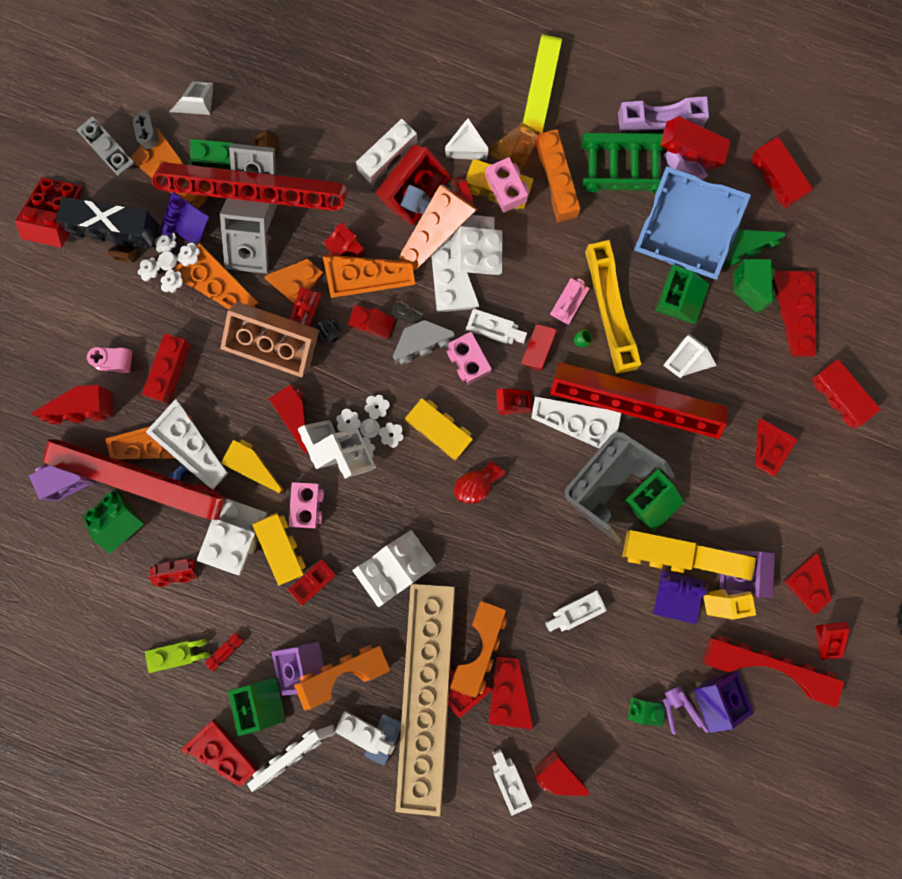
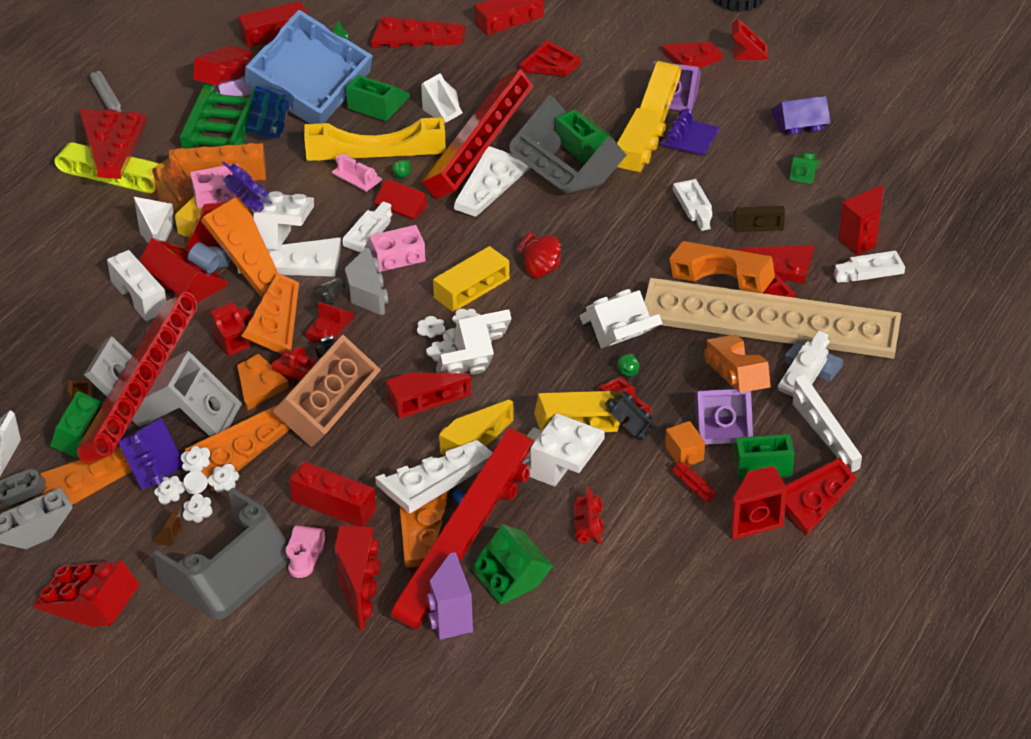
camera: 80 degrees left, 40 degrees down
black brick [56,197,159,250] -> none
lime hinge [145,639,210,673] -> none
bright pink brick [289,482,324,529] -> none
red slope [496,388,533,415] -> none
lavender arch [618,97,709,133] -> none
medium lavender plant [662,686,709,734] -> none
red arch [702,636,844,708] -> none
yellow slope [703,589,756,619] -> none
green slope [733,259,775,313] -> none
none -> red wing [79,109,147,179]
none -> light grey axle [90,71,122,112]
none -> dark grey windscreen [153,488,290,619]
none -> dark purple hinge [222,161,273,213]
none -> clear blue piece [246,86,291,138]
none -> black hinge [605,391,658,440]
none -> green hinge [617,354,640,377]
none -> orange brick [665,421,705,466]
none -> red slope [730,466,787,540]
none -> dark brown panel [733,206,785,232]

